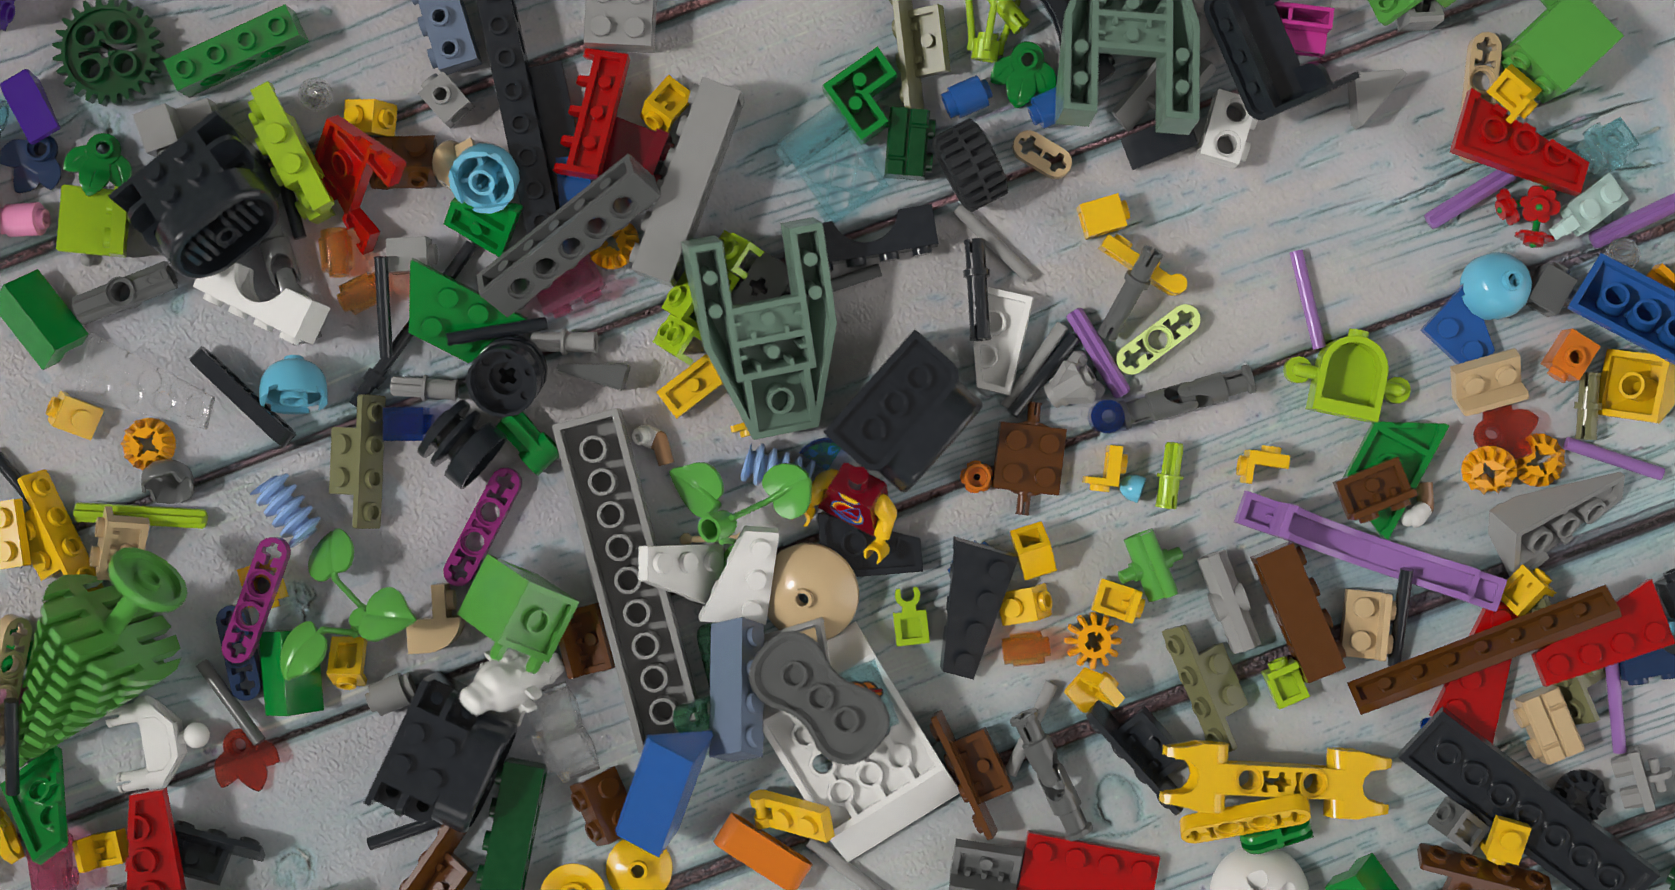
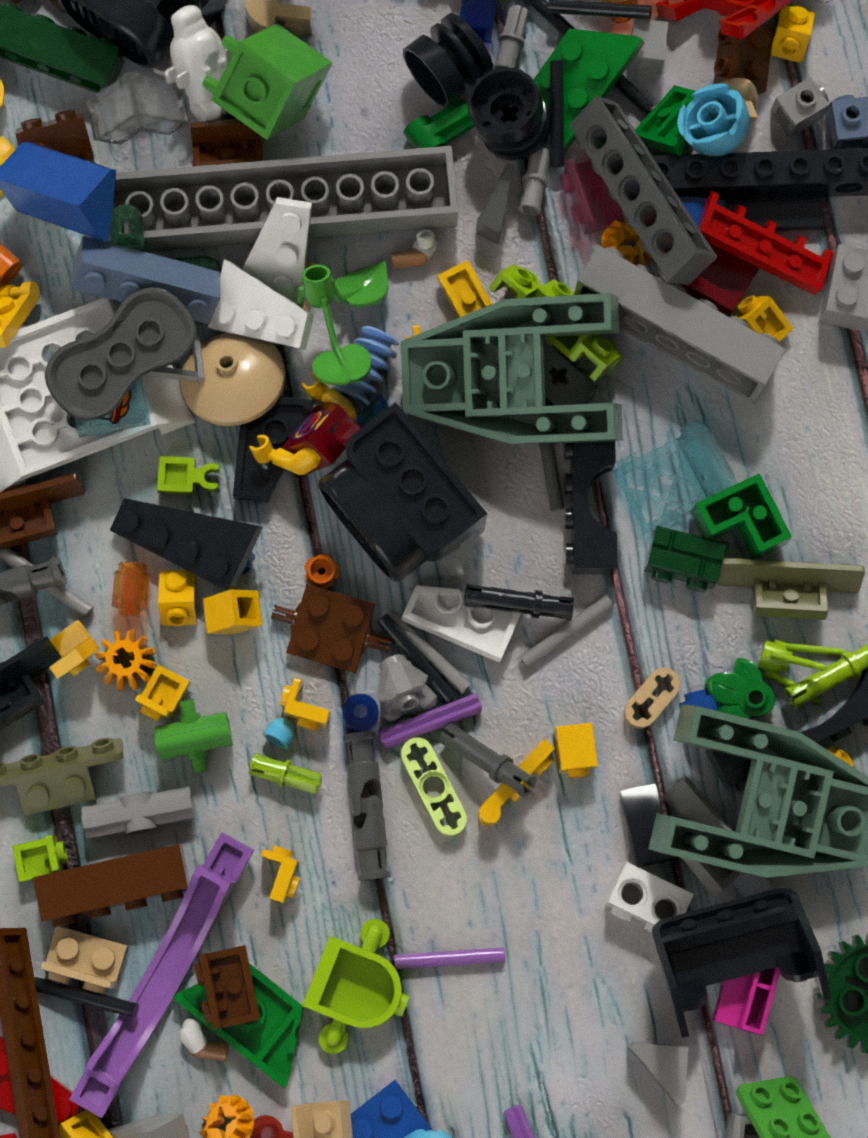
camera: 95 degrees right, 10 degrees down
magenta beam [443,468,522,586] -> none
black tyre [933,118,1008,213] -> none
blue brick [941,75,993,119] -> none

